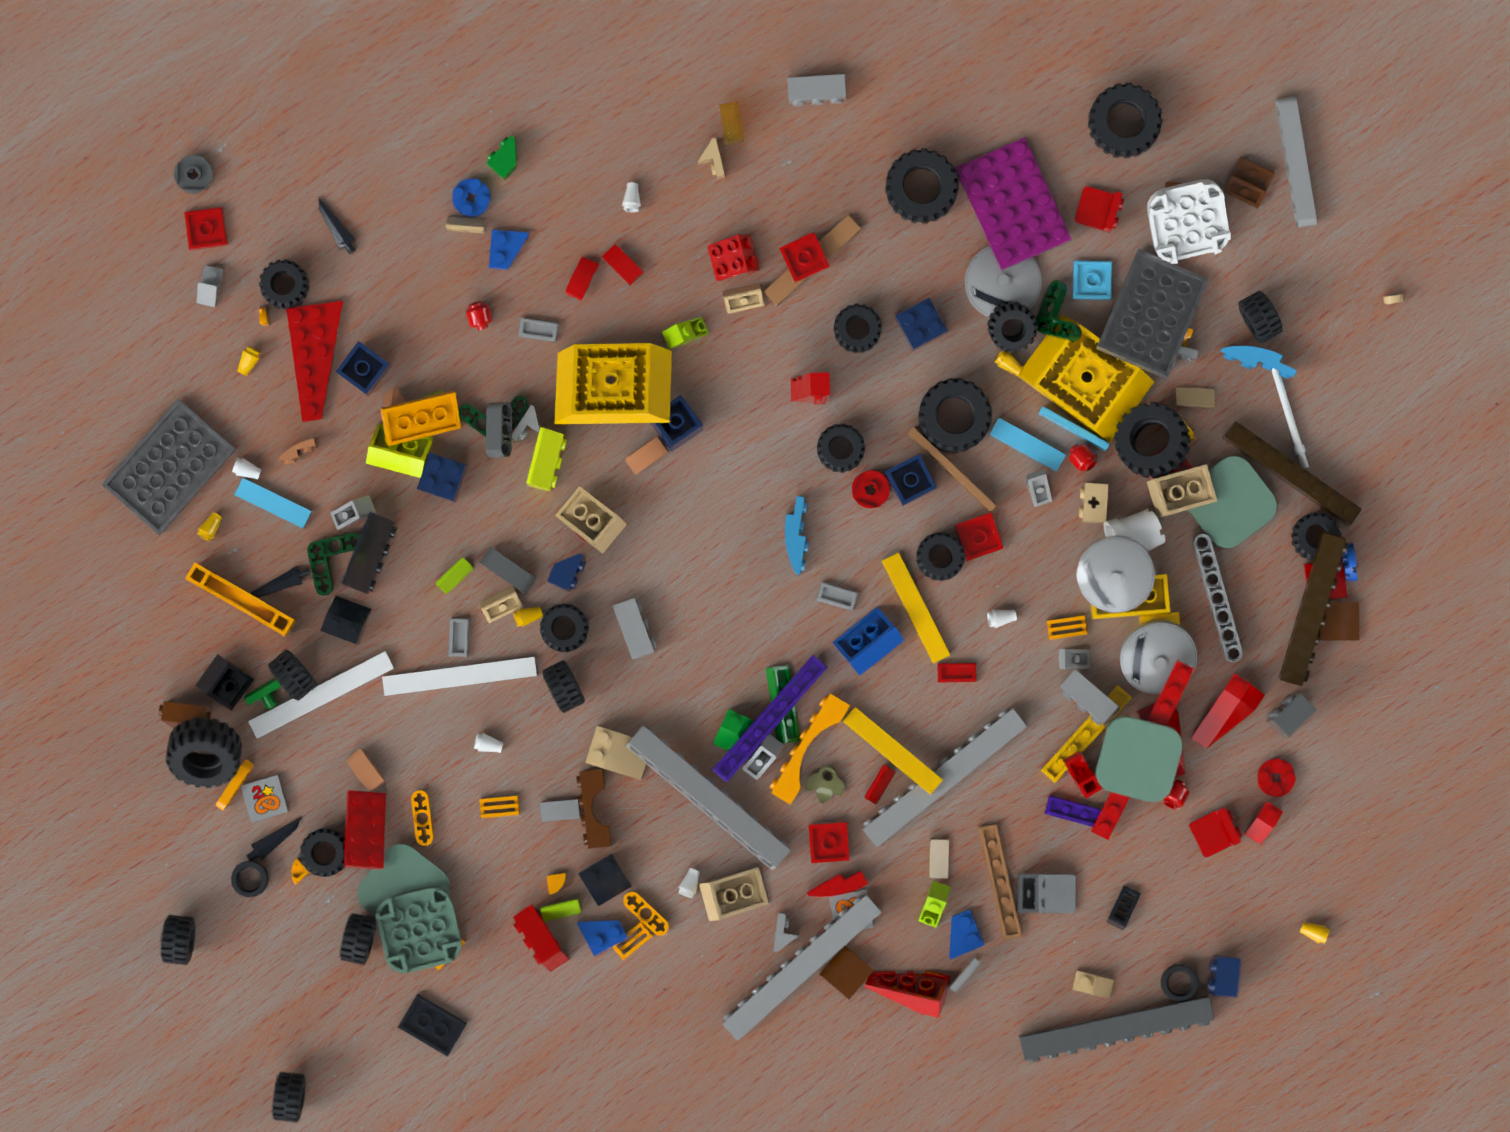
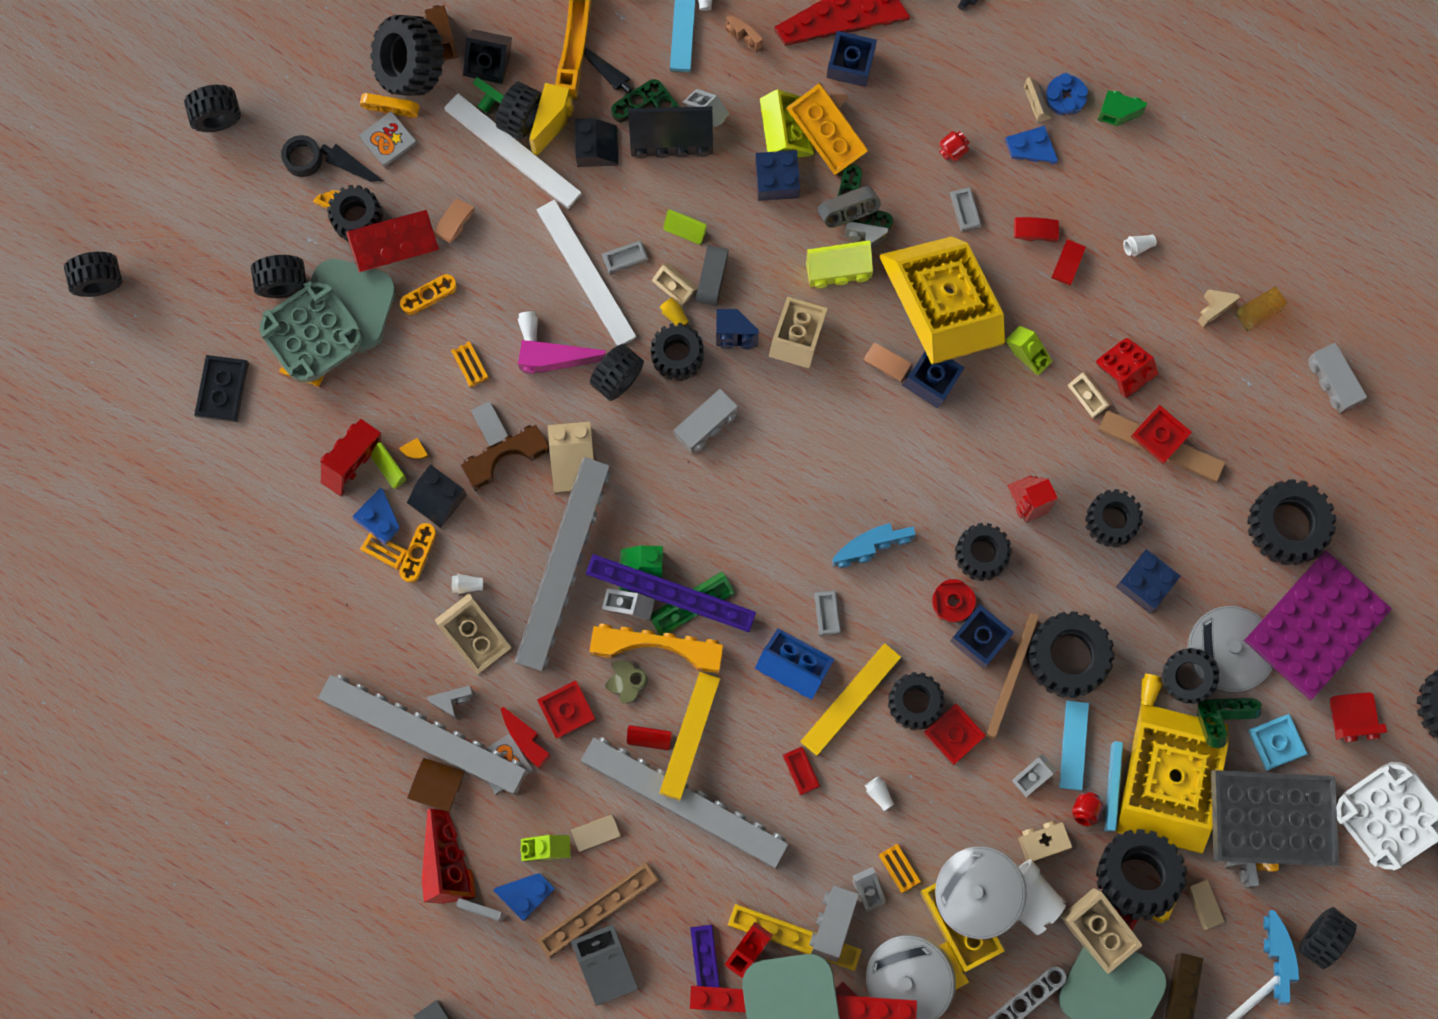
camera: 65 degrees right, 10 degrees down
none -> dark pink slope [518,340,606,374]
none -> yellow slope [529,83,574,156]

